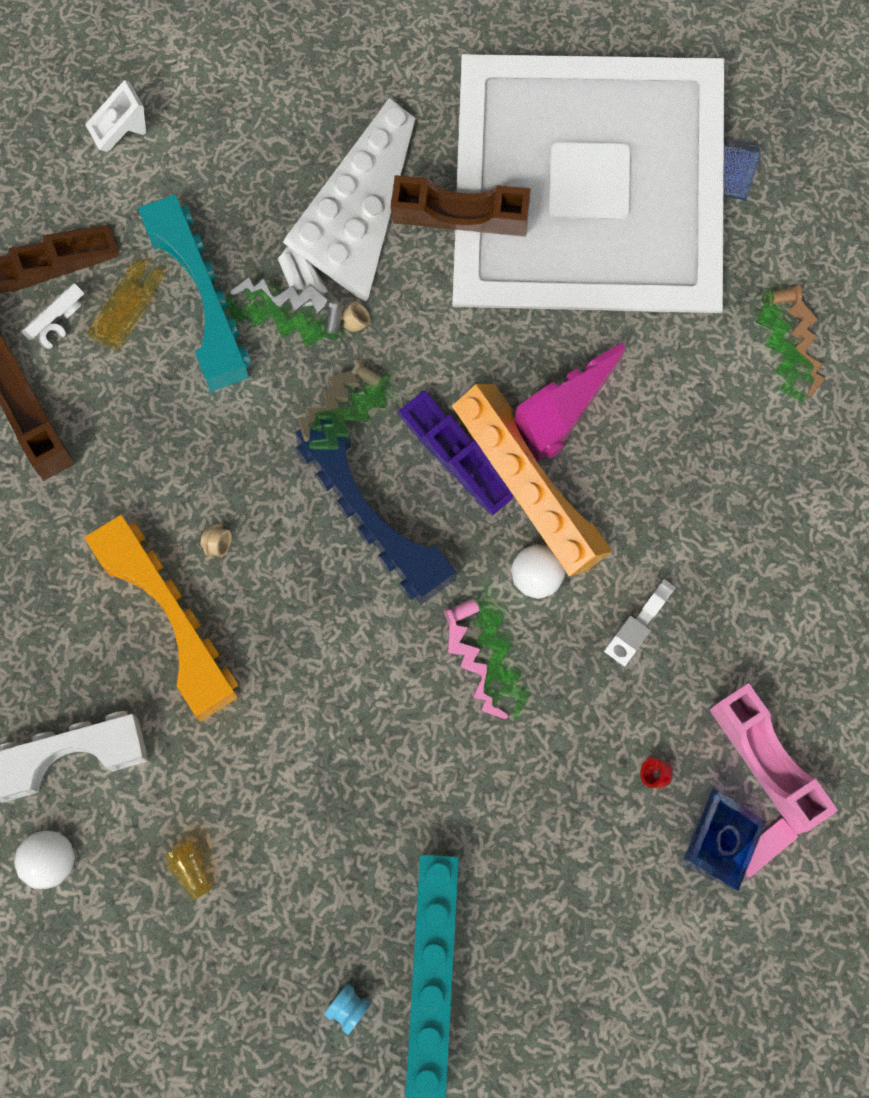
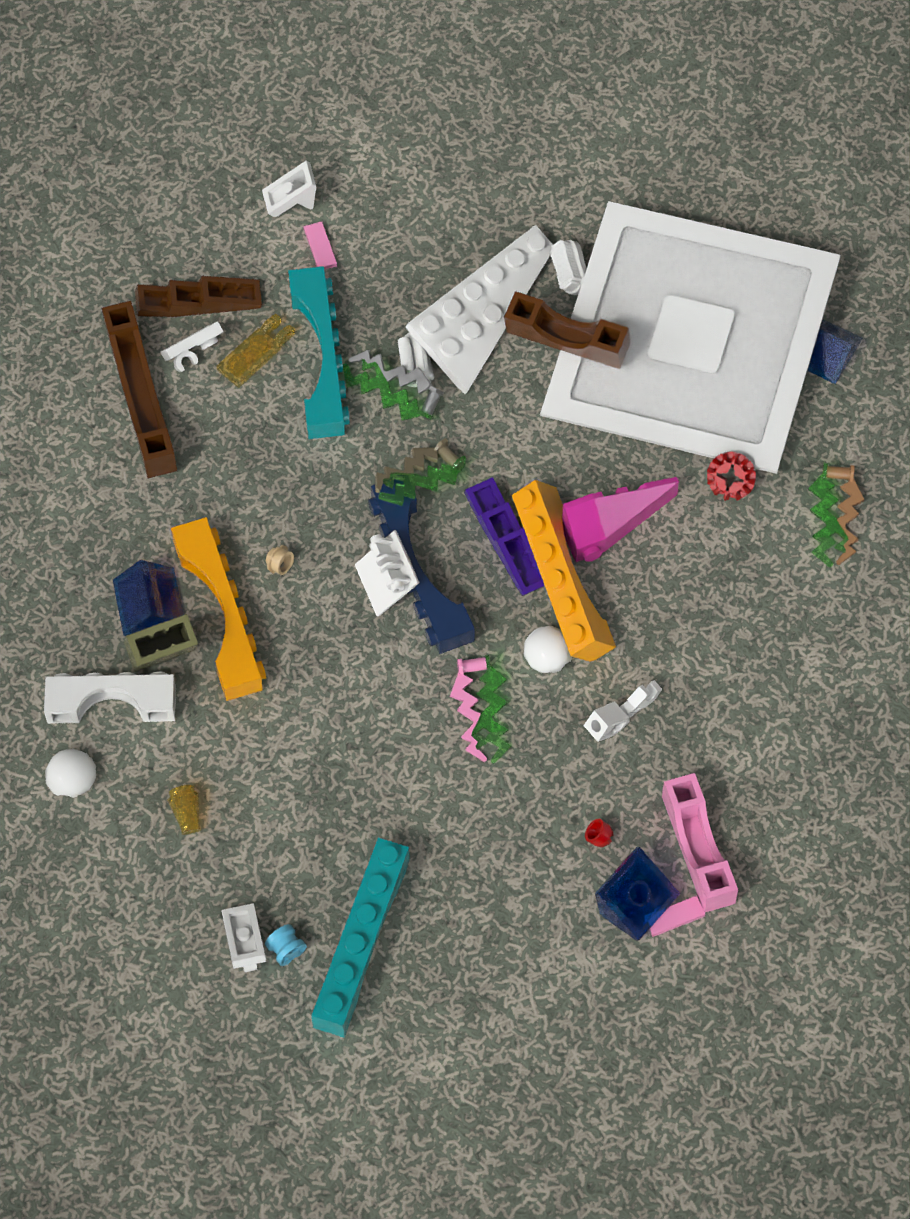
camera: 20 degrees right, 10 degrees down
tan hinge [341,302,371,332] -> none
none -> clear blue slope [113,560,184,636]
none -> olive brick [124,614,198,672]
none -> white plate [221,903,266,972]
none -> bright pink piece [303,222,337,270]
none -> white hinge [355,530,420,616]
none -> white piece [550,240,587,295]
none -> red gear [707,452,756,501]

